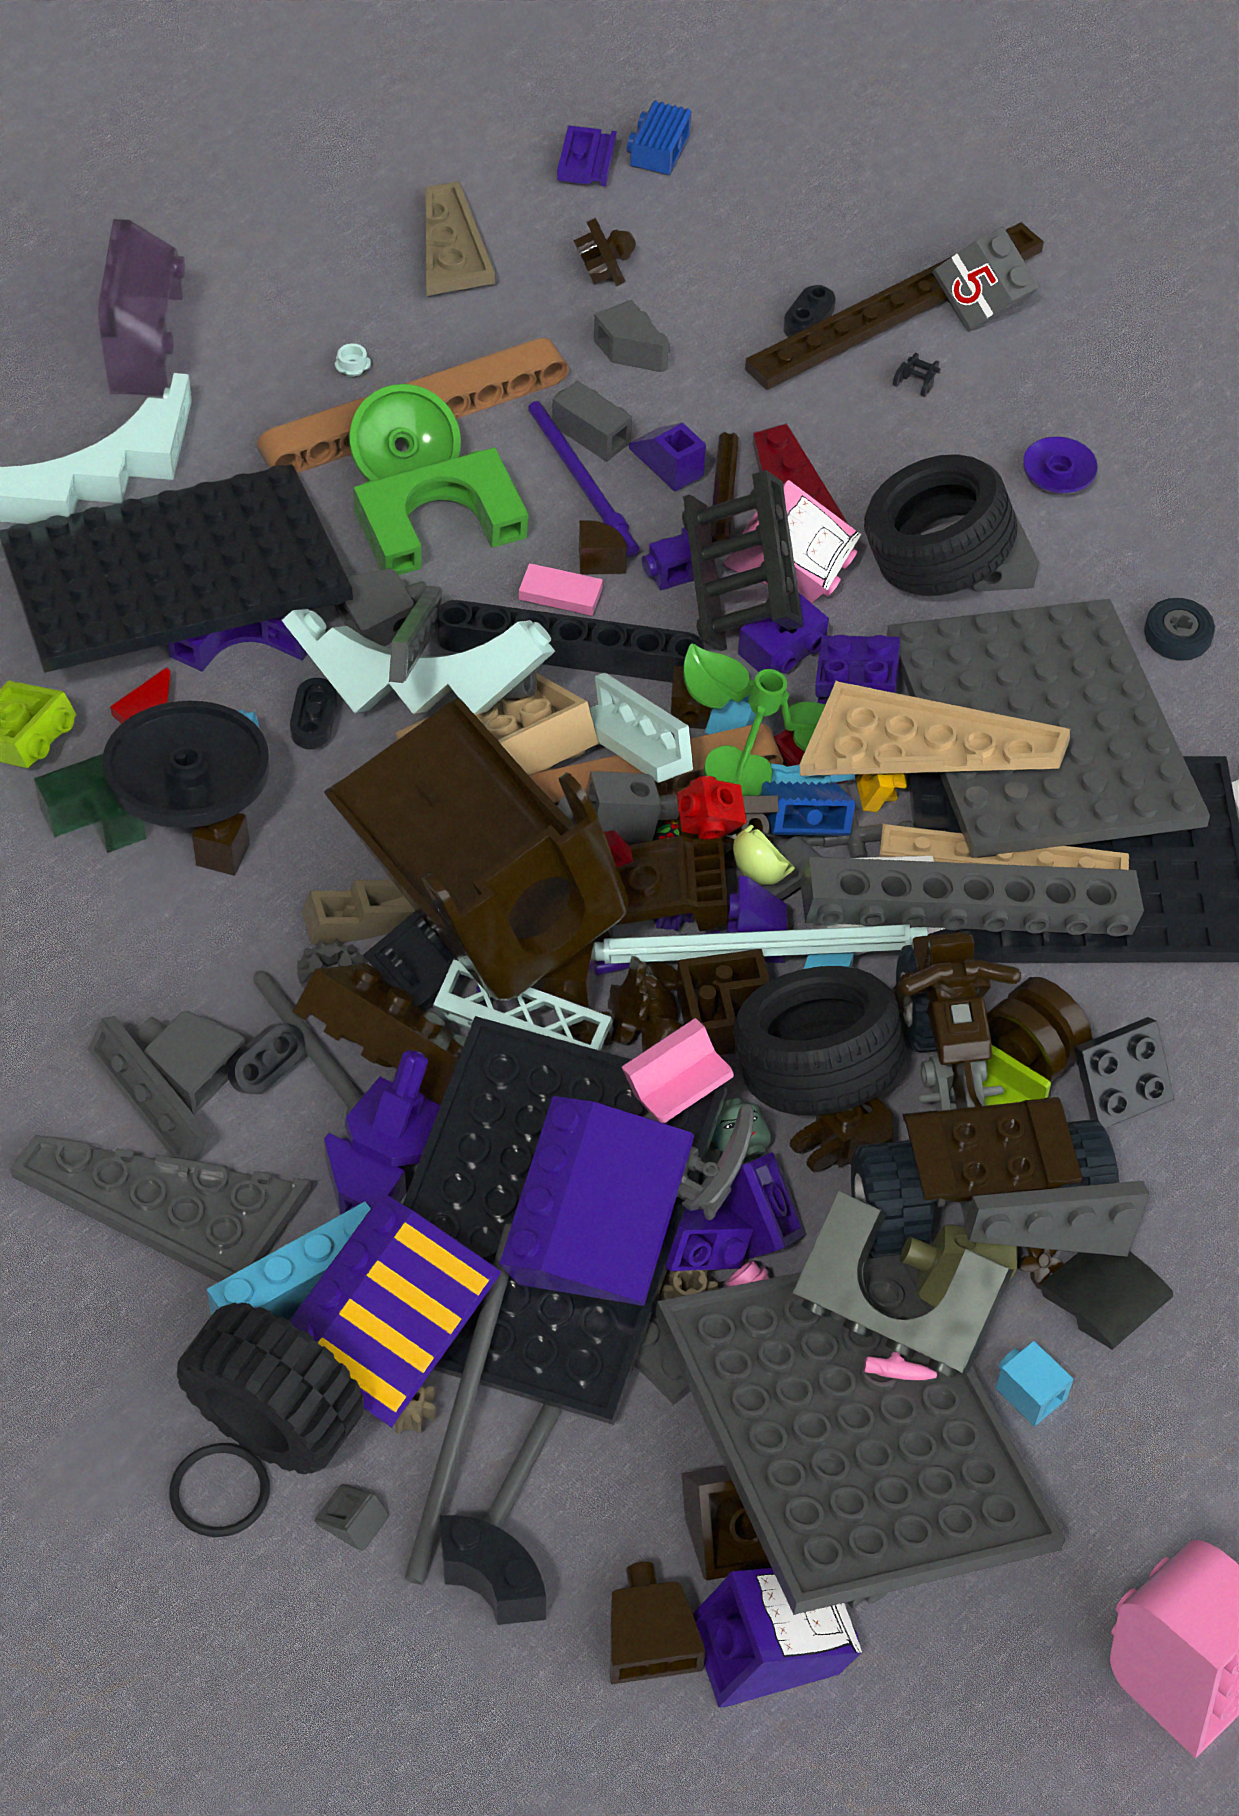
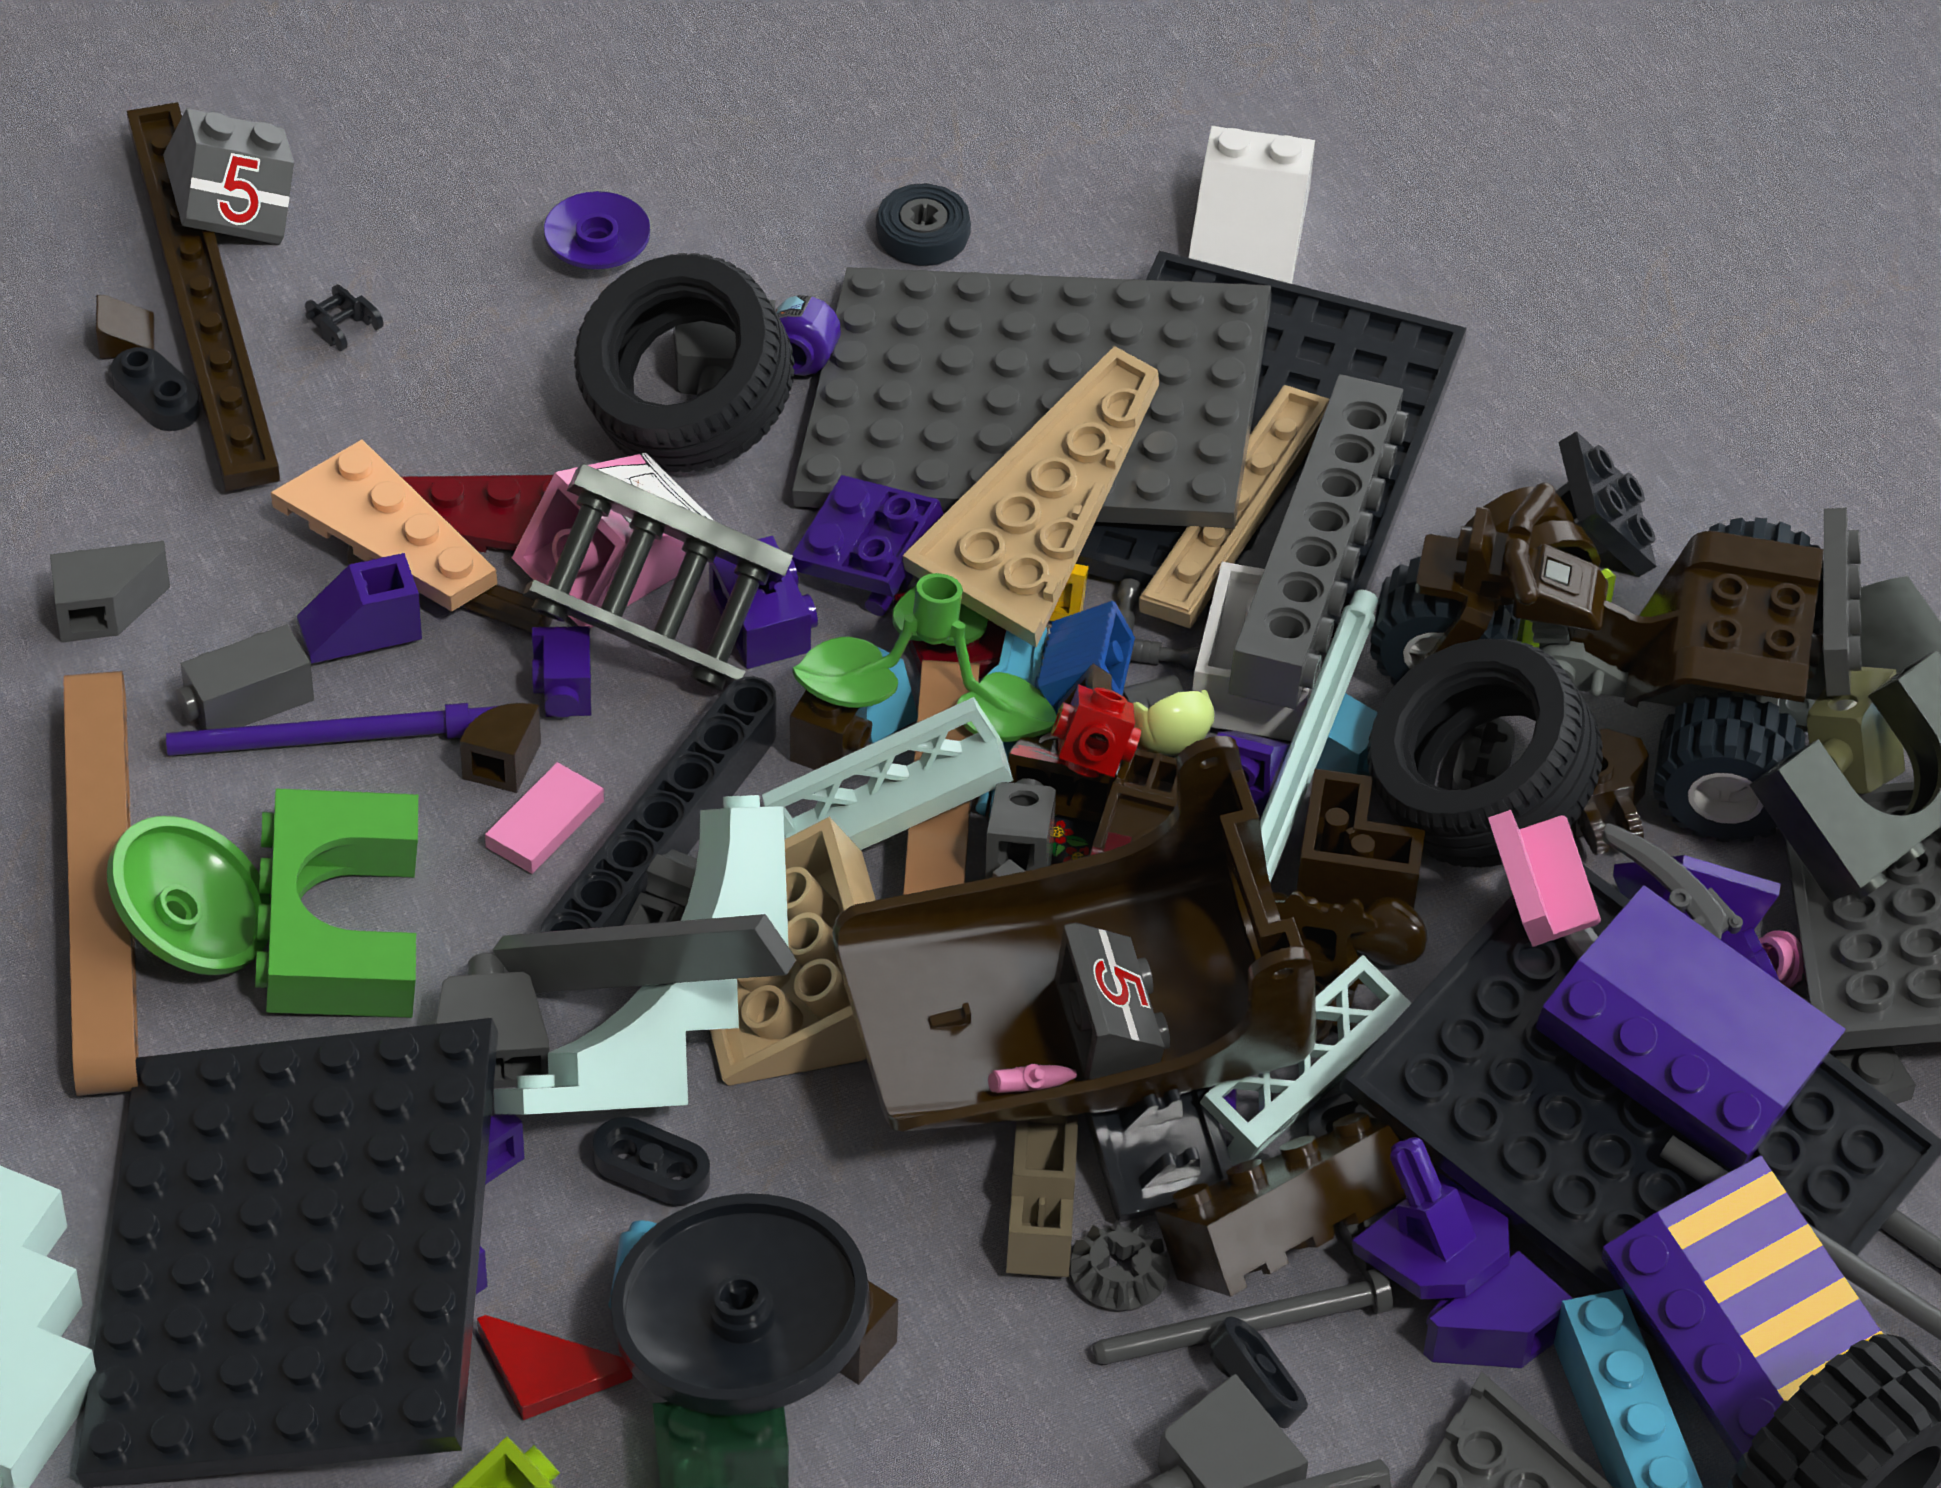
camera: 70 degrees left, 5 degrees down
none -> slope [96,294,155,359]
none -> light nougat wing [271,439,497,611]
none -> dark purple head [776,295,841,376]
none -> bright pink helmet [988,1064,1077,1093]
none -> dark grey slope [1054,923,1170,1081]

